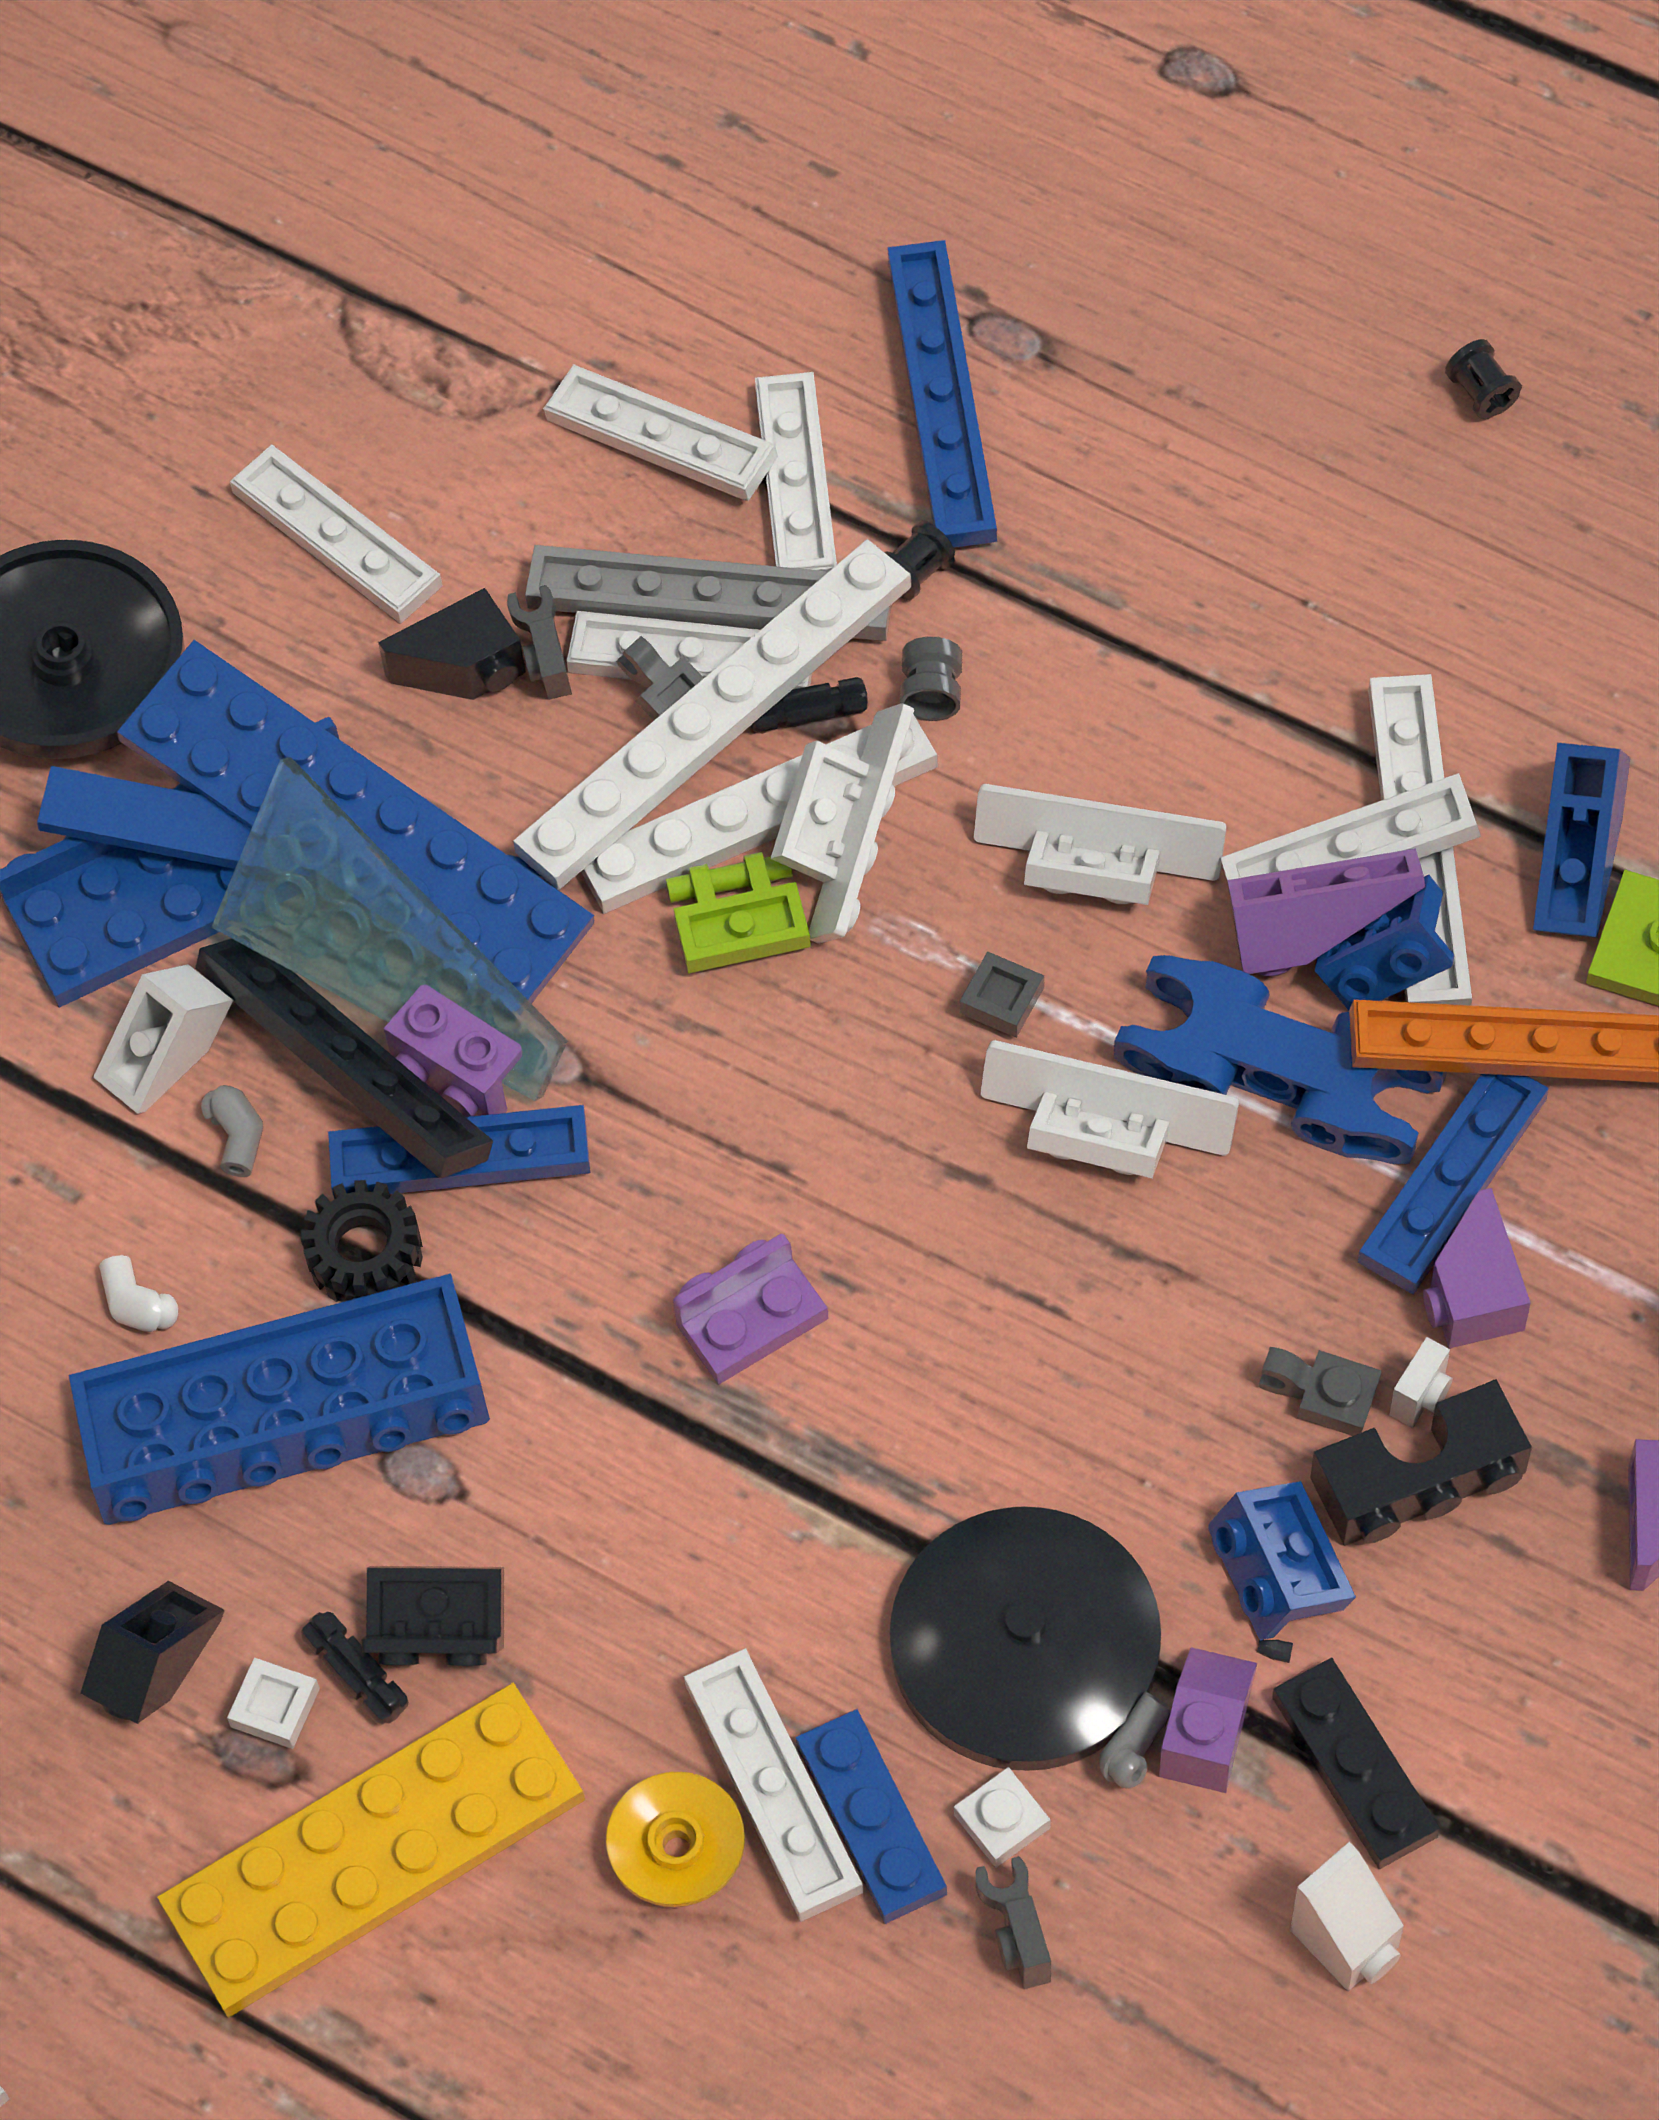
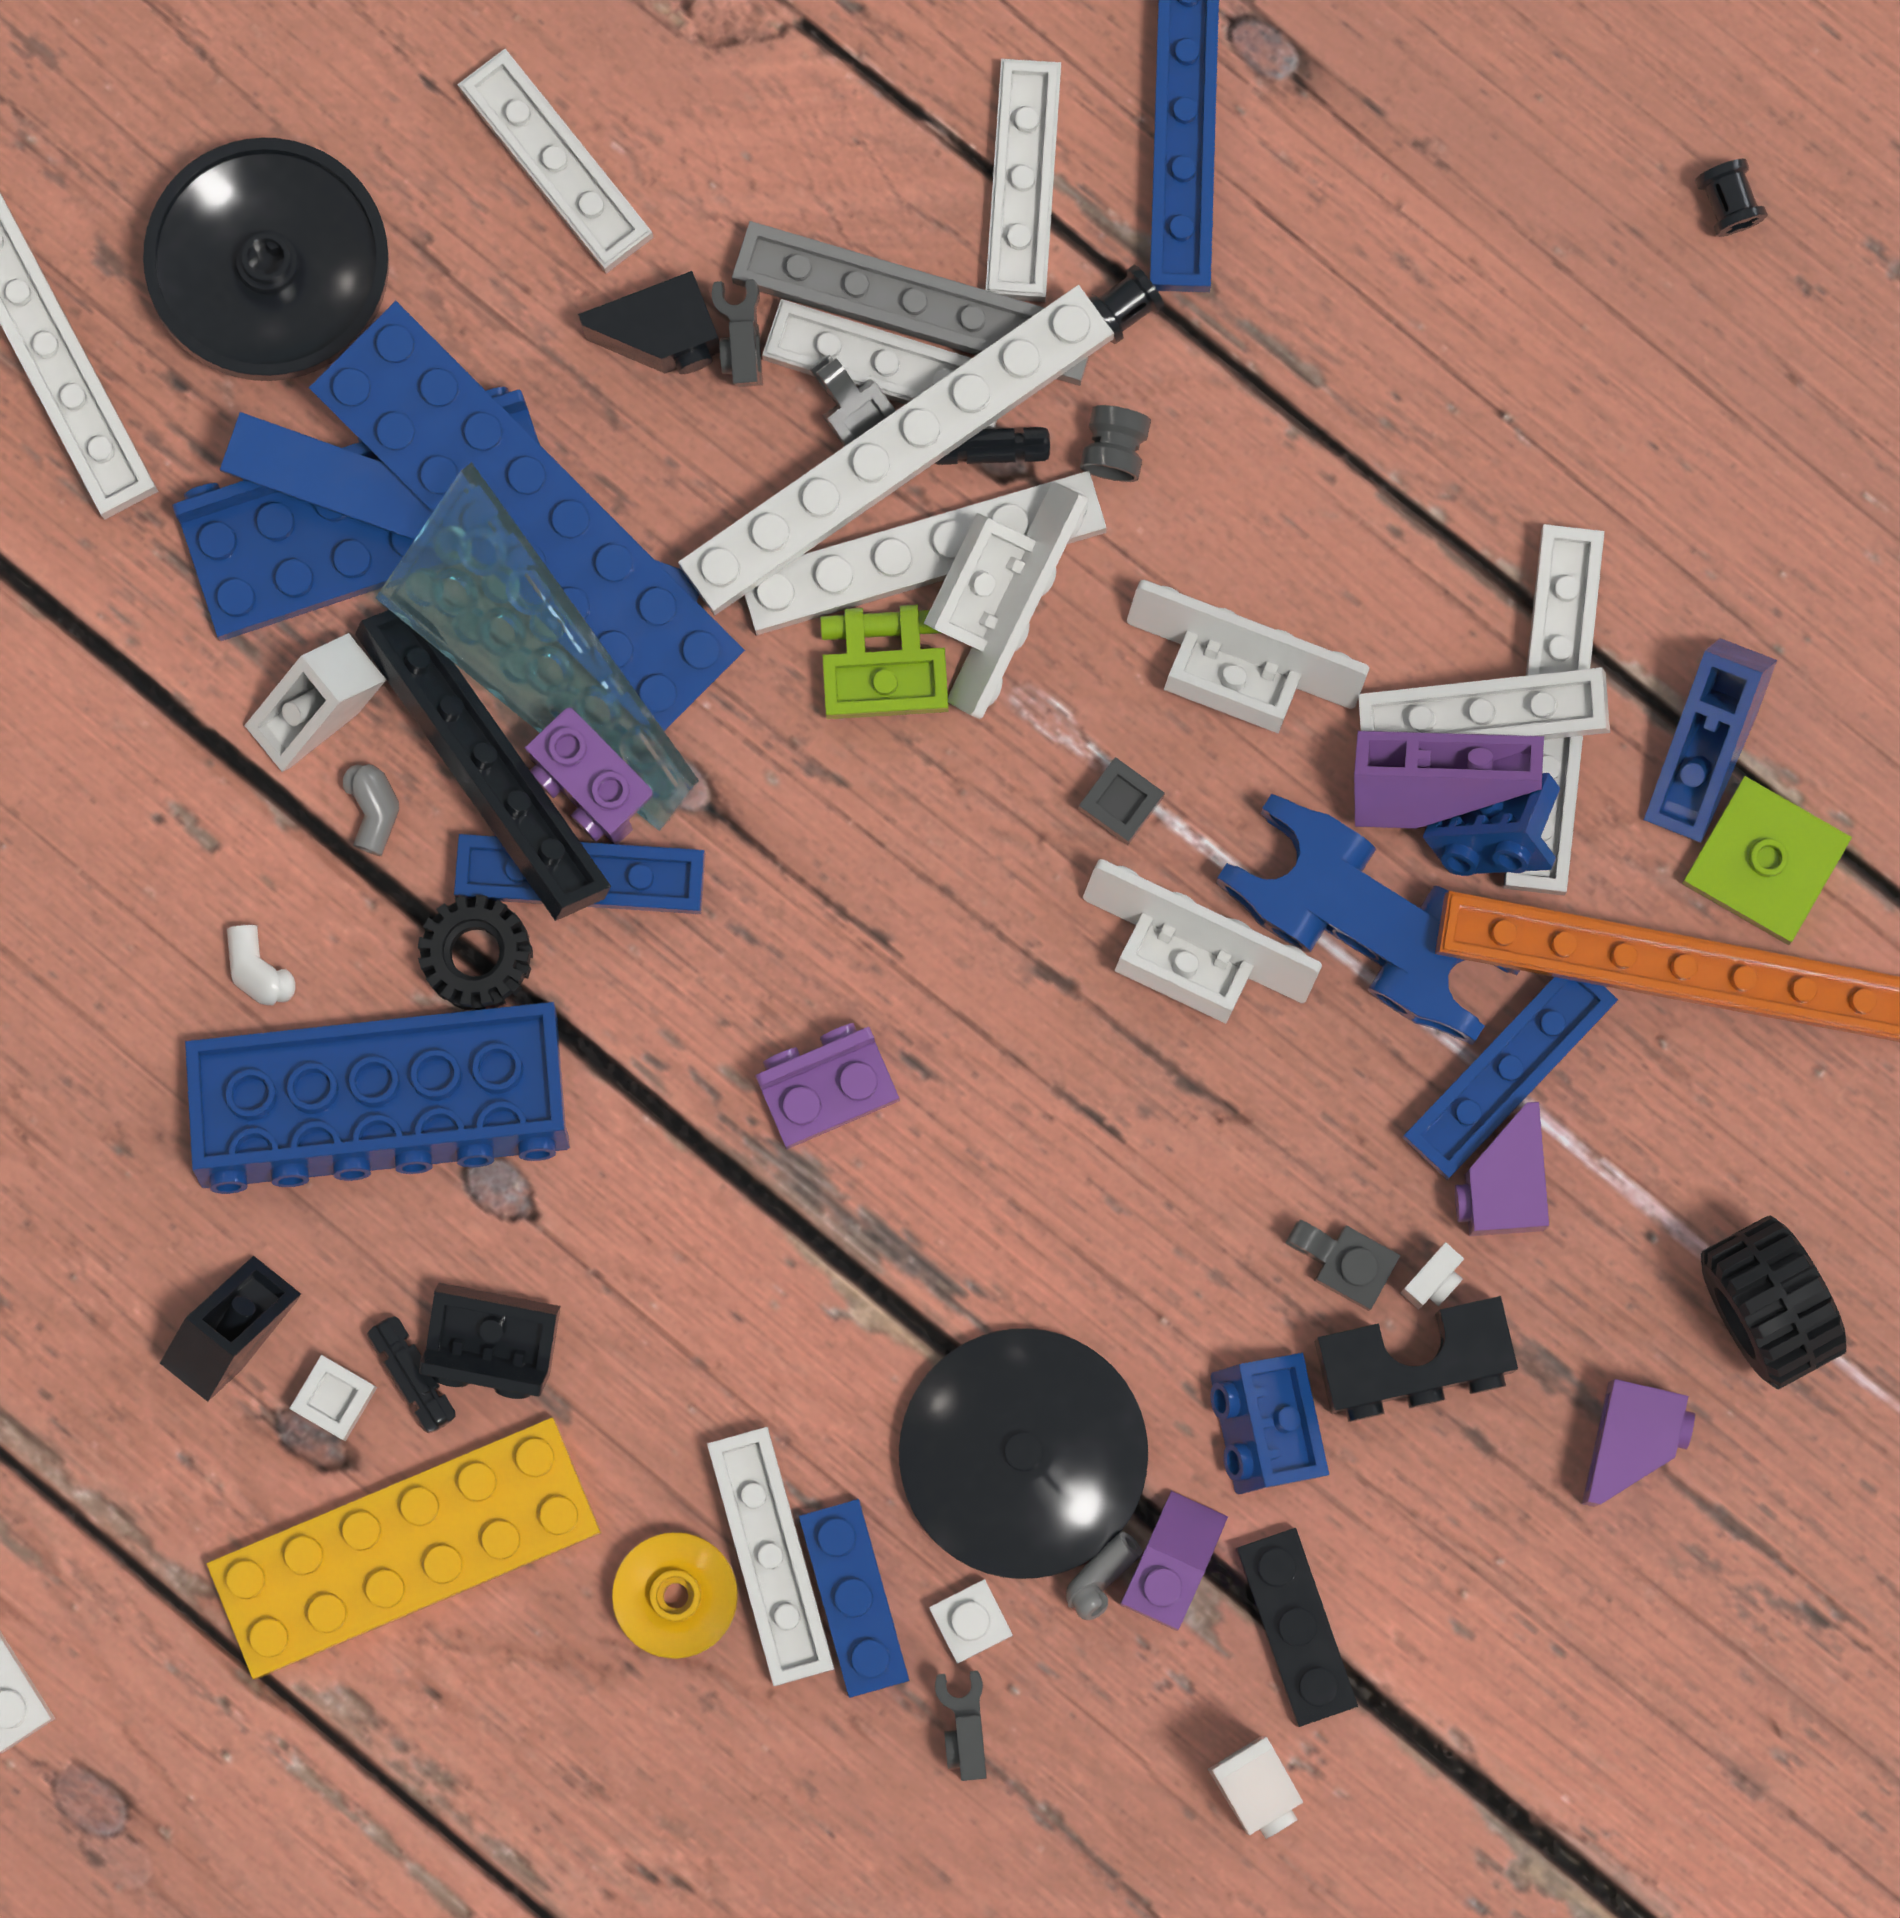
camera: 10 degrees right, 20 degrees up
white tile [544,364,778,501] -> none
black piece [1257,1640,1293,1663] -> none

